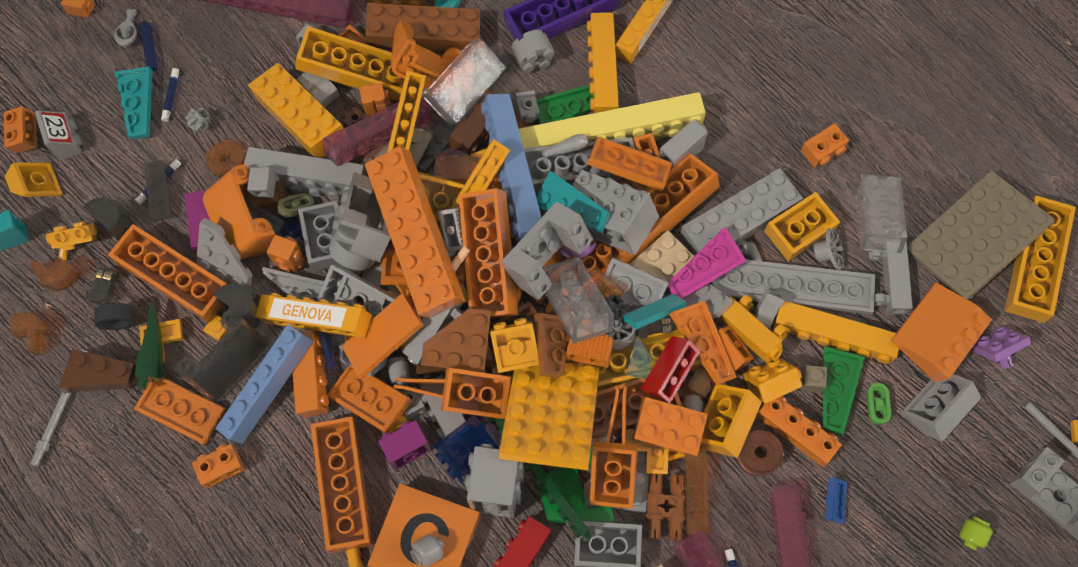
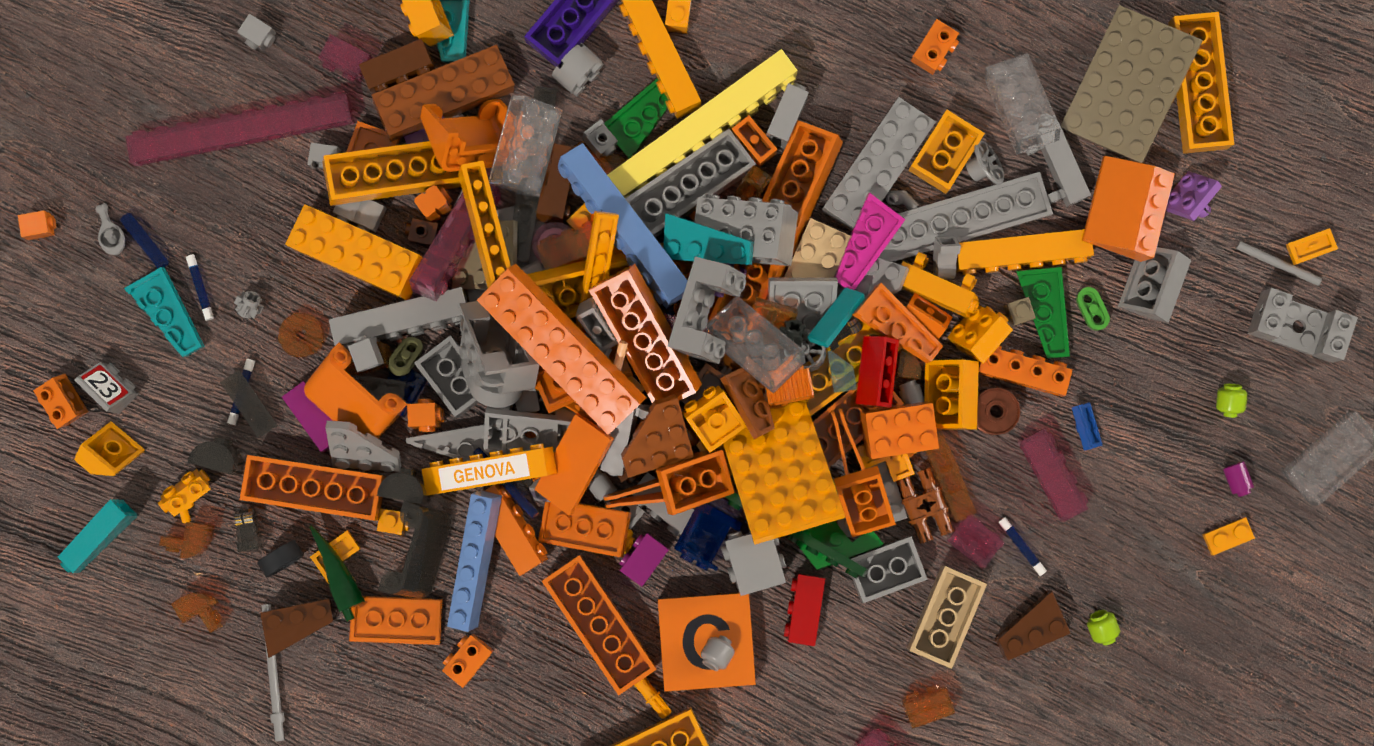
camera: 25 degrees left, 15 degrees up
light grey piece [542,134,588,158] -> none
orange tile [587,136,672,191] -> none

